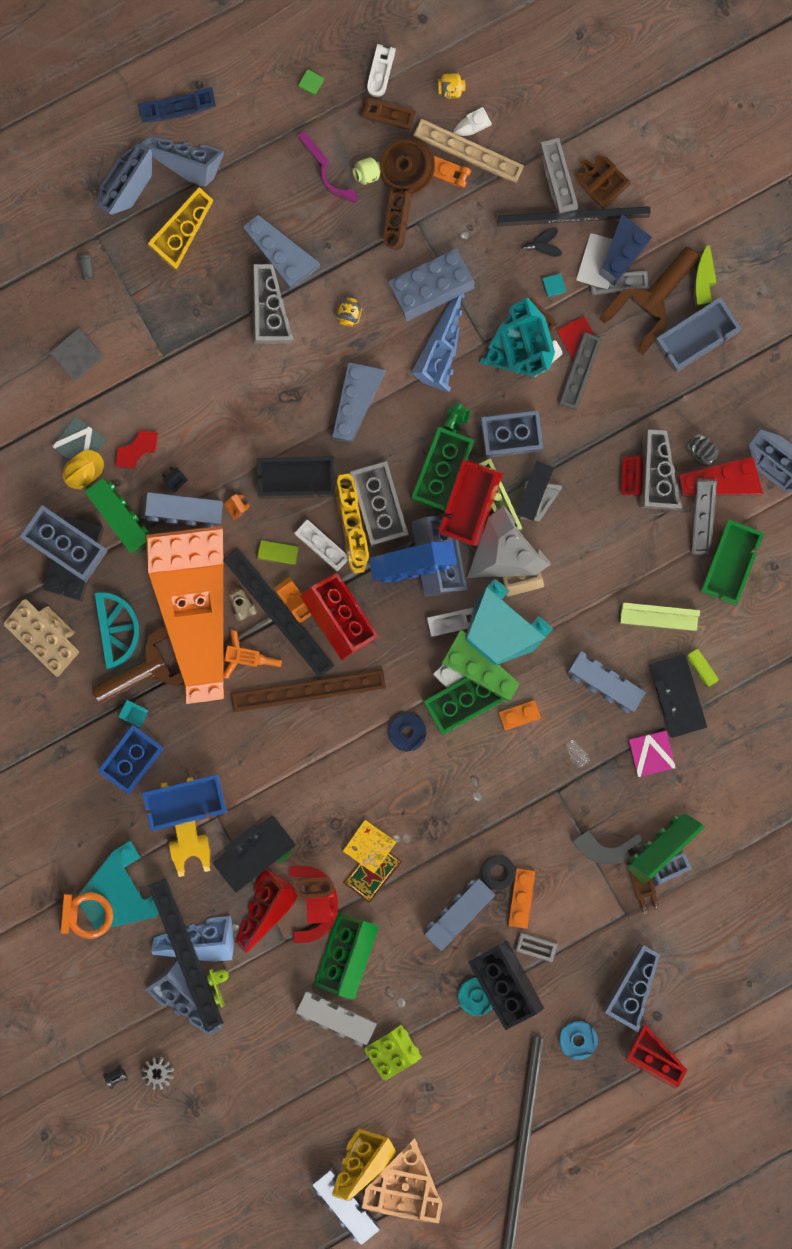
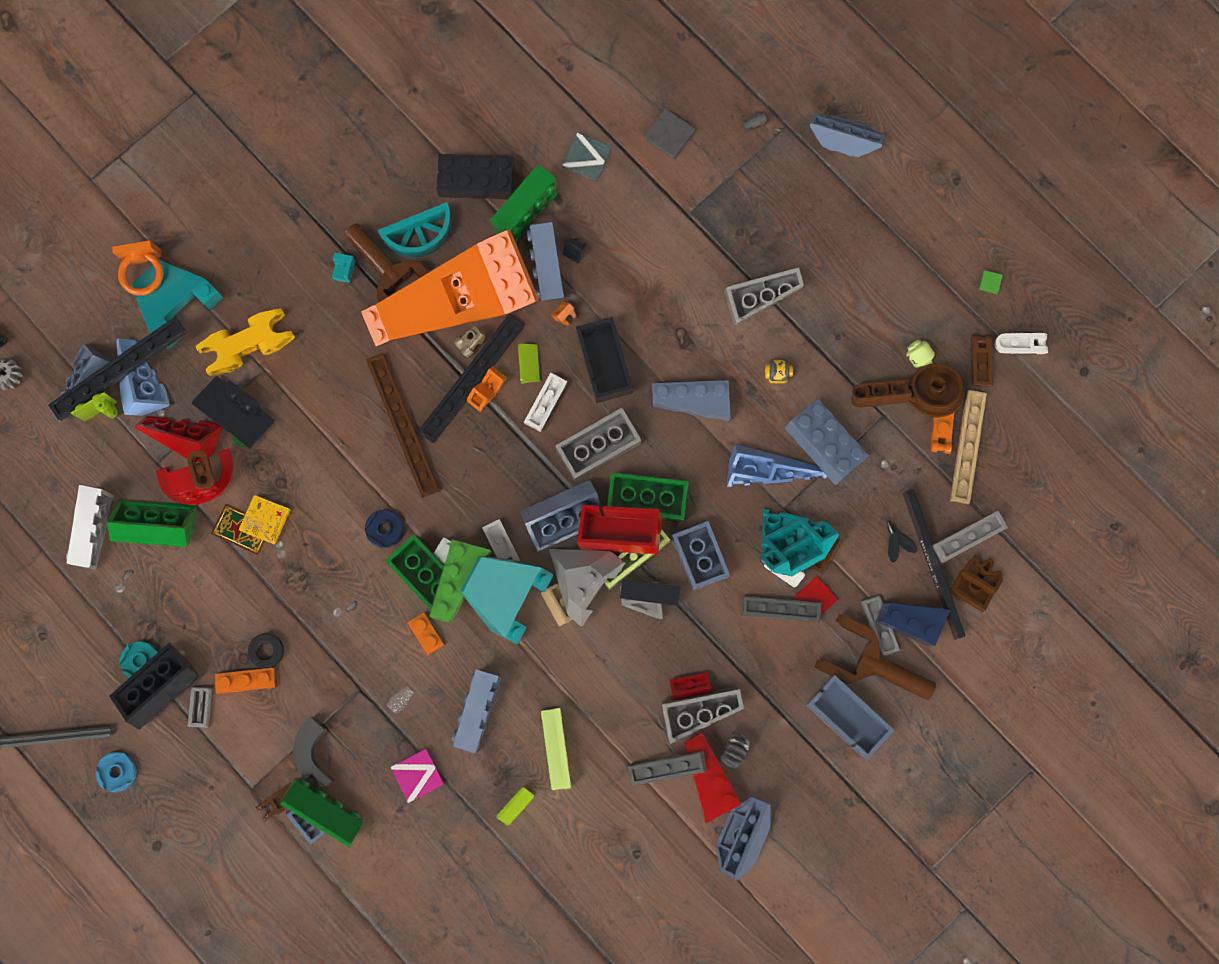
camera: 75 degrees right, 5 degrees down
tan bracket [4,599,79,677] -> none
sand blue brick [20,506,108,582] -> none
yellow piece [62,450,104,489] -> none
blue brick [98,725,165,795] -> none
red tile [116,431,158,469] -> none
dark blue slope [139,87,216,123] -> none
sand blue wedge [140,137,224,187] -> none
blue piece [142,774,228,831] -> none
yellow wedge [148,187,213,271] -> none
orange piece [223,630,282,679] -> none
sand blue wedge [243,215,320,290] -> none
magenta piece [298,131,358,203] -> none
red brick [300,573,379,661] -> none
yellow piece [335,474,369,574] -> none
lime bracket [365,1025,422,1081] -> none
blue brick [369,541,457,583] -> none
sand blue piece [424,879,495,951] -> none
yellow head [438,73,465,99] -> none
green plate [443,403,470,434] -> none
white plate [453,107,492,136] -> none
teal tile [543,273,566,298] -> none
white sticker [576,233,612,289] -> none
sand blue wedge [601,943,660,1032] -> none
red wedge [624,1024,687,1089] -> none
black bracket [649,654,707,738] -> none
lime slope [694,245,717,308] -> none
green piece [700,520,765,607] -> none

